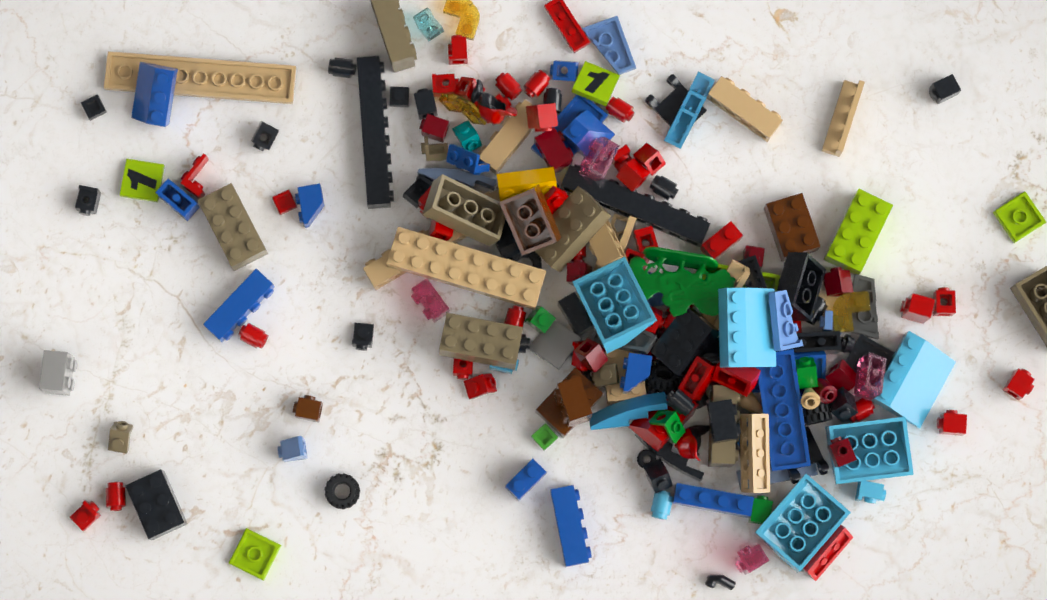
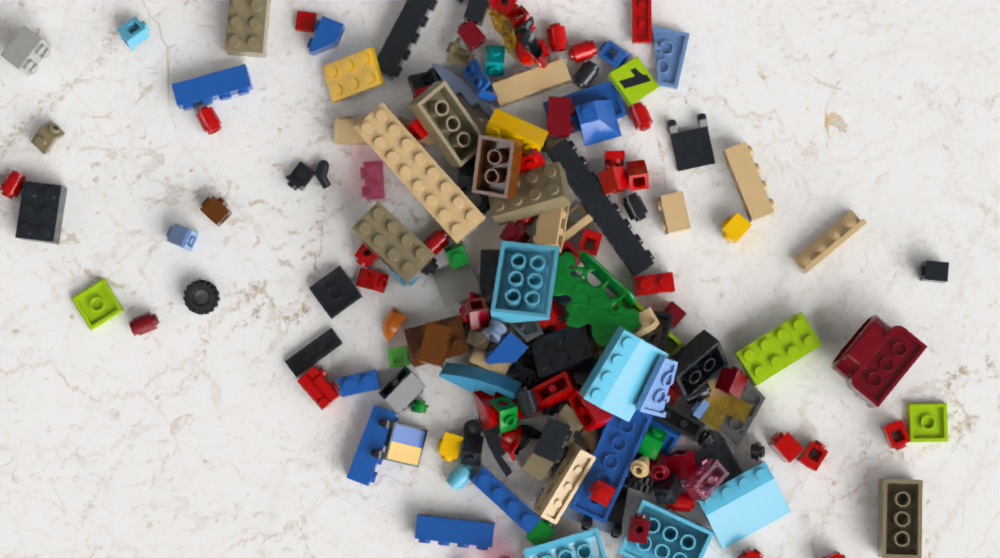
camera: 40 degrees right, 5 degrees up
brick [526,103,558,132] -> none
clear pink brick [580,136,620,181] -> none
dark azure slope [664,71,715,149] -> none
reddish brown brick [763,193,821,262] -> none
none -> medium azure brick [117,16,150,51]
none -> dark red brick [129,311,159,336]
none -> black tile [285,328,343,377]
none -> red brick [297,366,341,410]
none -> black plate [309,266,363,319]
none -> black arm [315,160,331,189]
none -> yellow plate [322,47,384,103]
none -> flag [371,419,428,467]
none -> brick [379,366,426,414]
none -> orange brick [382,307,408,342]
none -> green plate [410,400,429,413]
none -> blue brick [415,514,495,550]
none -> yellow brick [436,432,464,462]
none -> sand blue wheel [482,318,507,343]
none -> red brick [588,478,617,507]
none -> tan brick [656,191,691,235]
none -> yellow brick [720,212,752,244]
none -> black plate [750,442,765,461]
none -> dark red brick [831,315,928,408]
none -> red brick [880,419,910,450]

